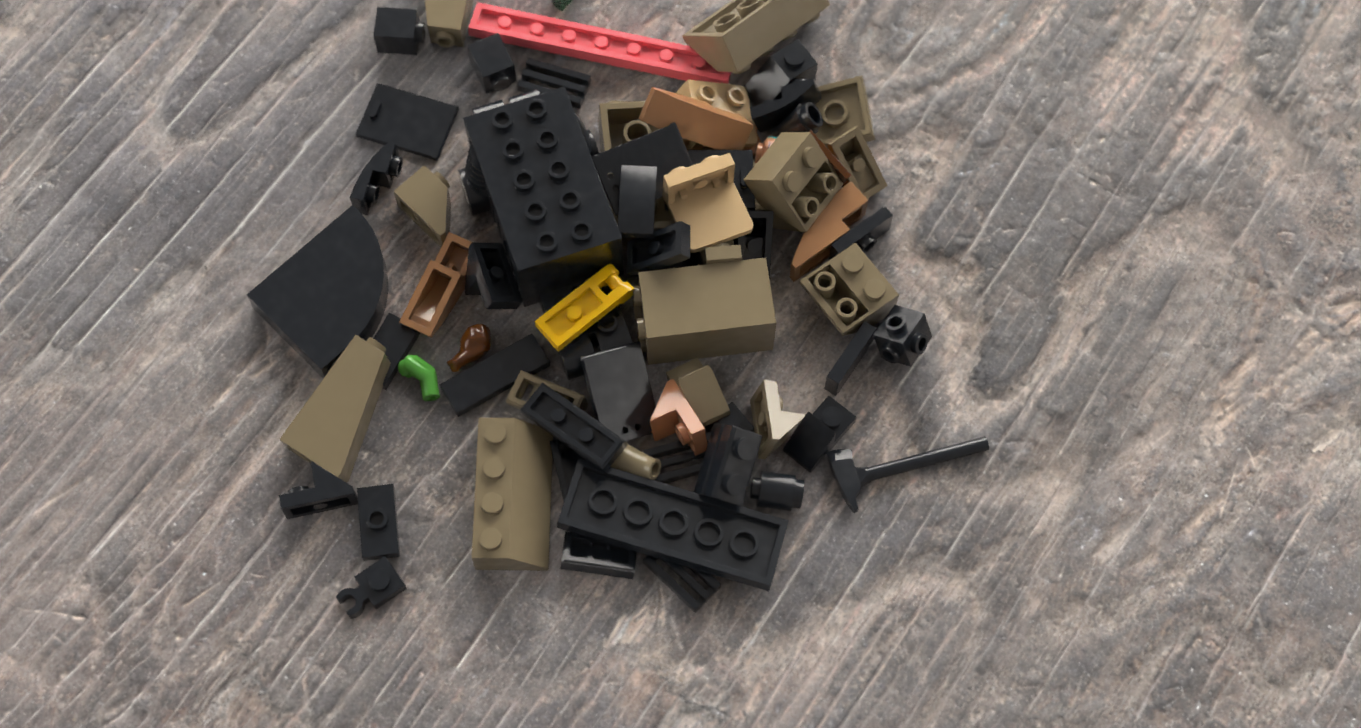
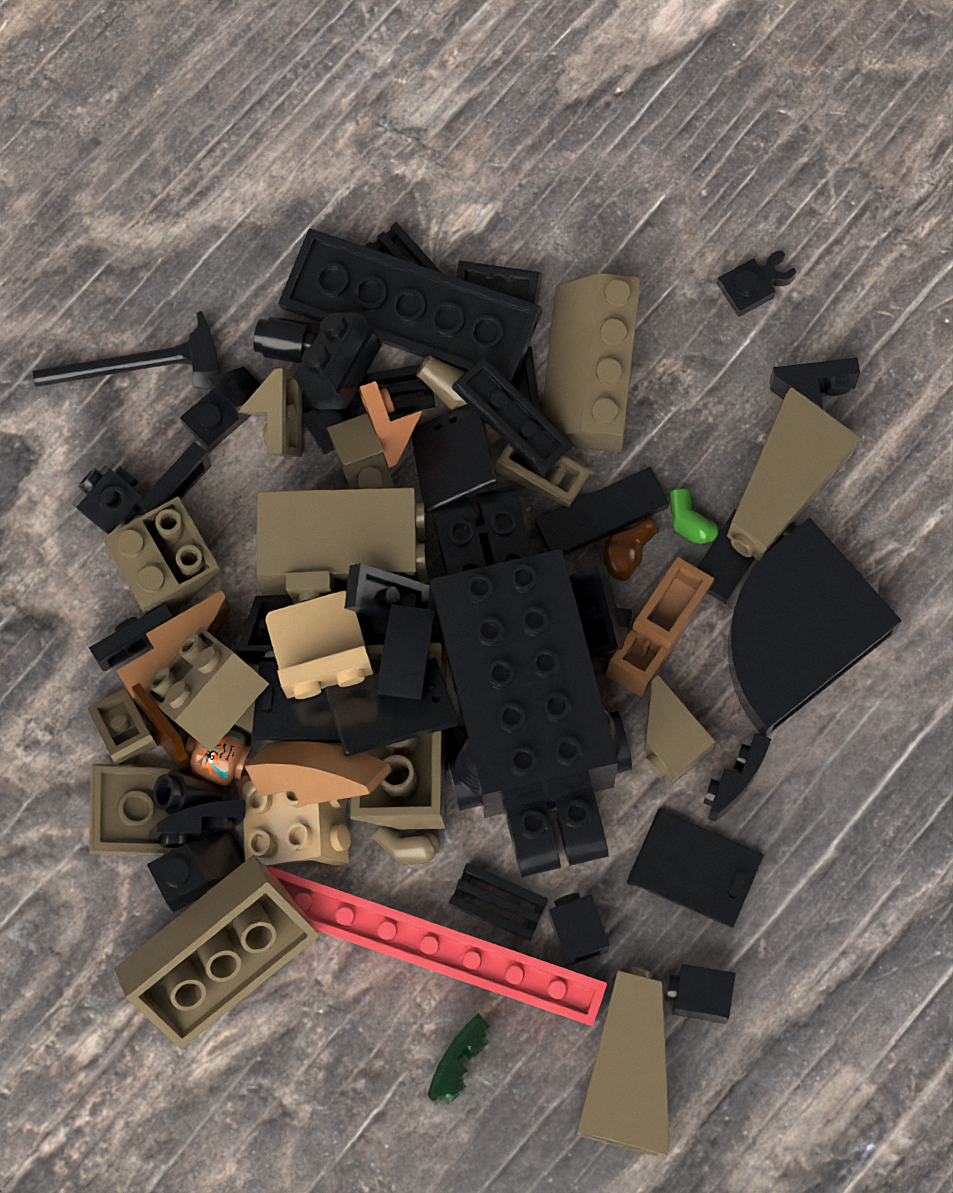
camera: 170 degrees left, 5 degrees up
black plate [357,484,400,561] -> none
yellow plate [535,264,635,352] -> none

